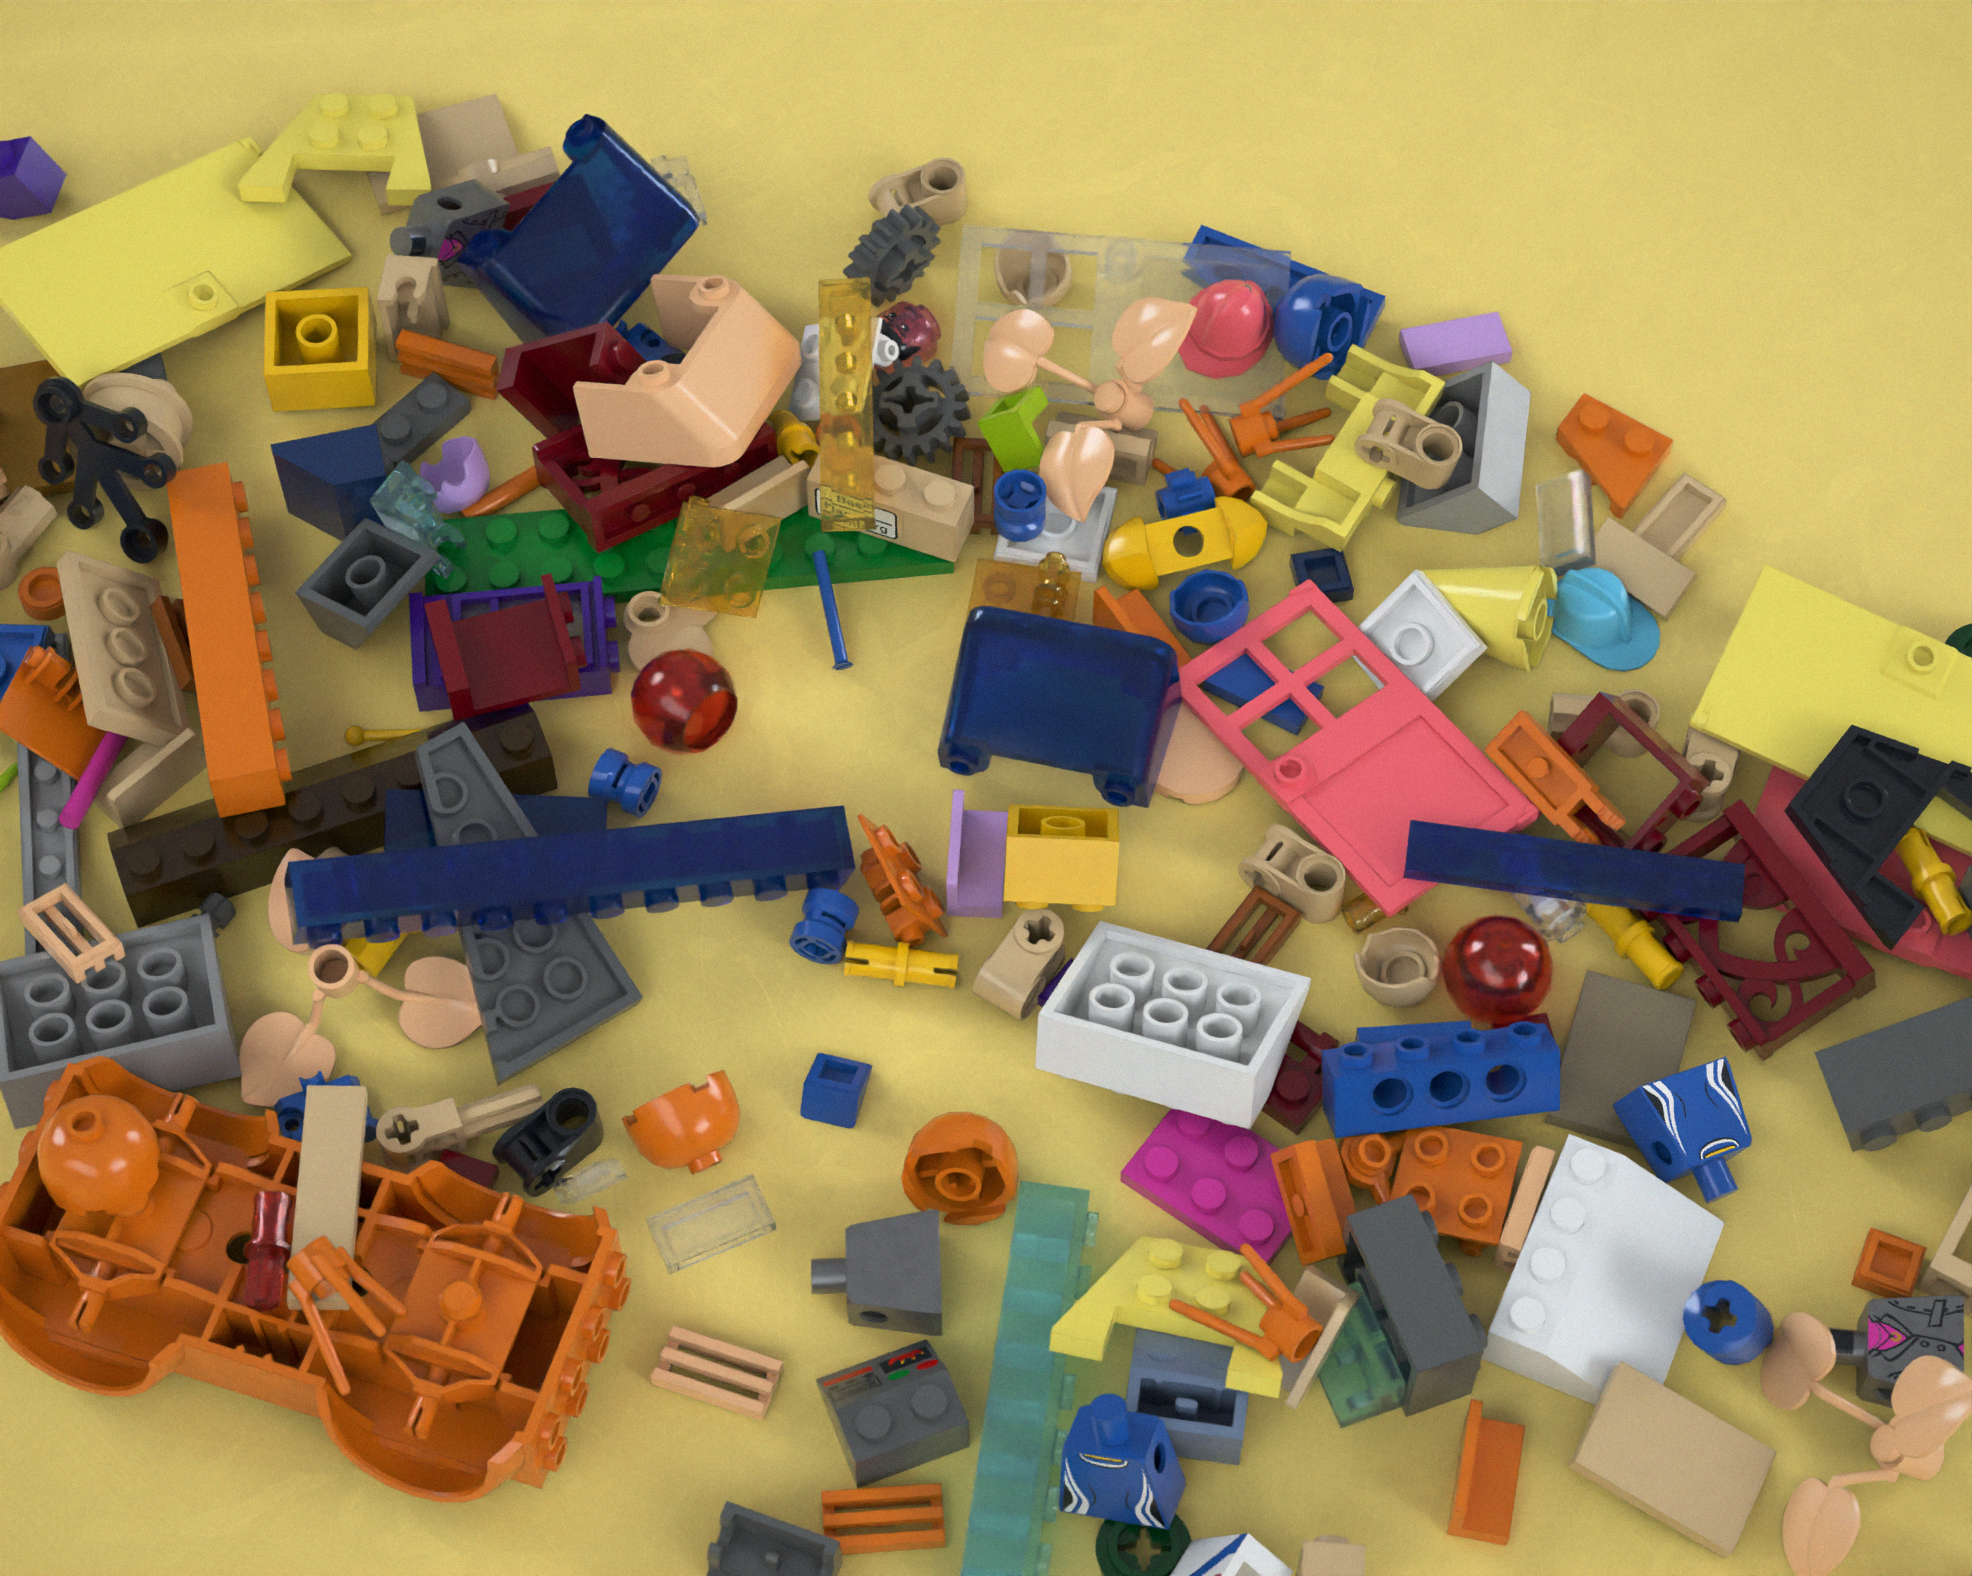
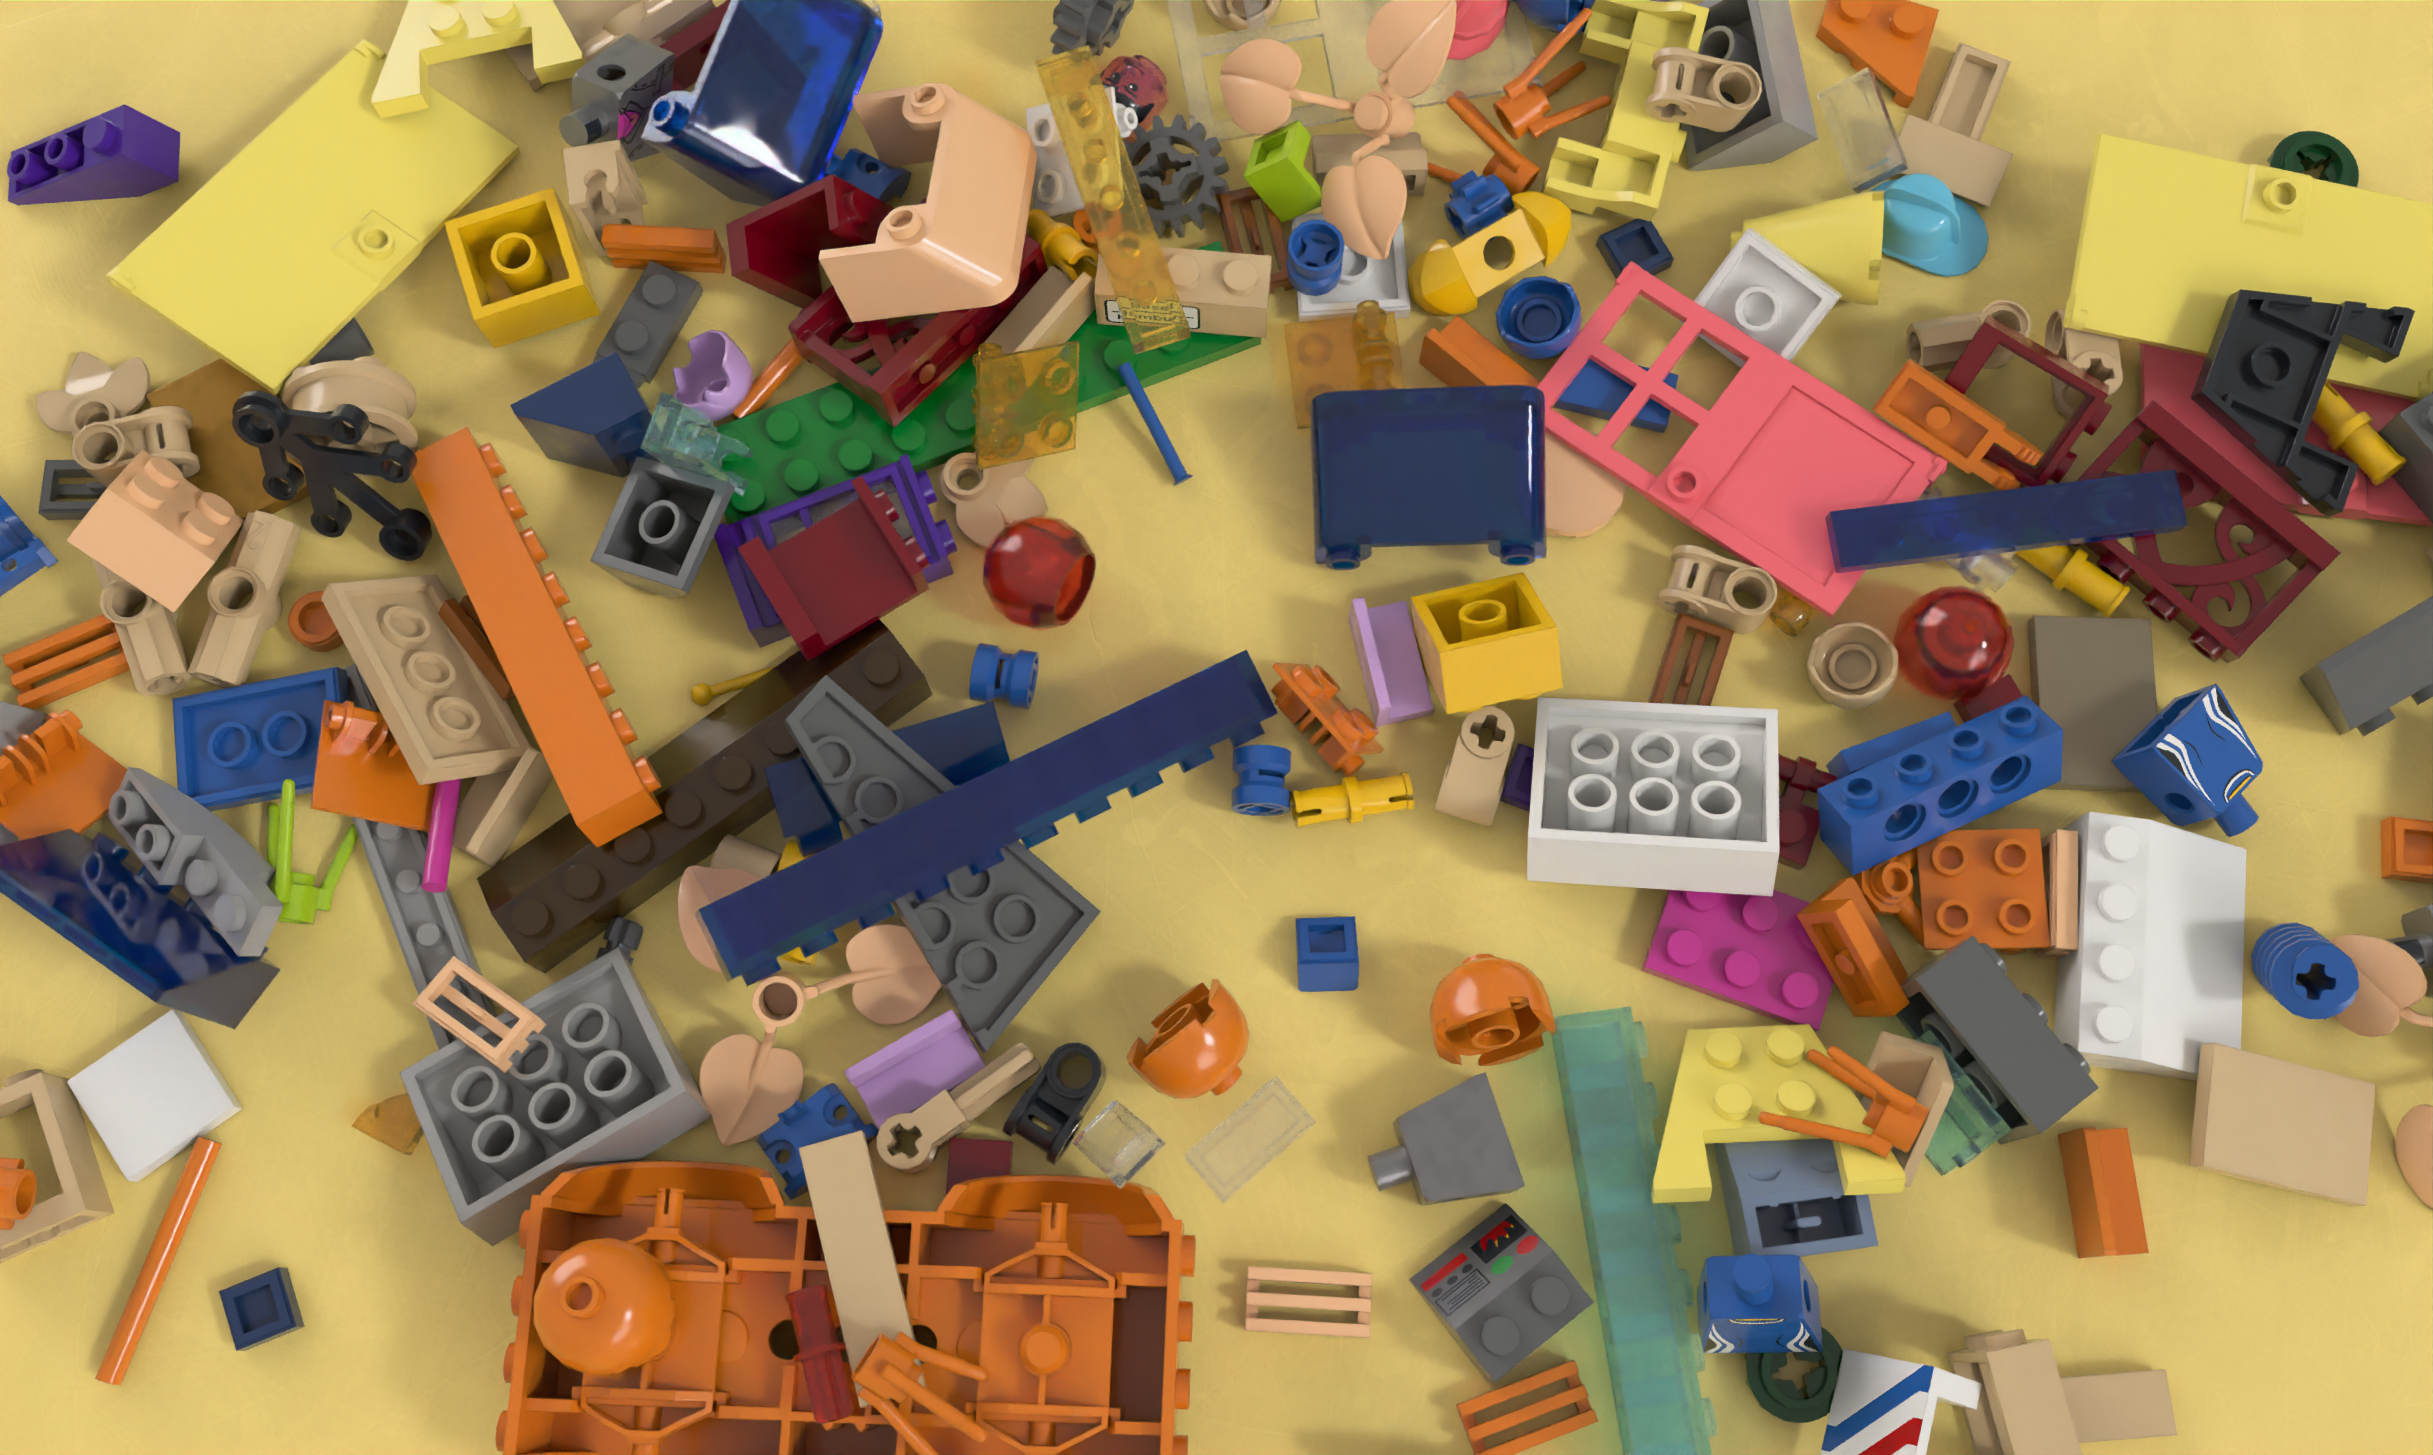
camera: 15 degrees left, 15 degrees up
none -> lavender panel [844,1010,986,1129]

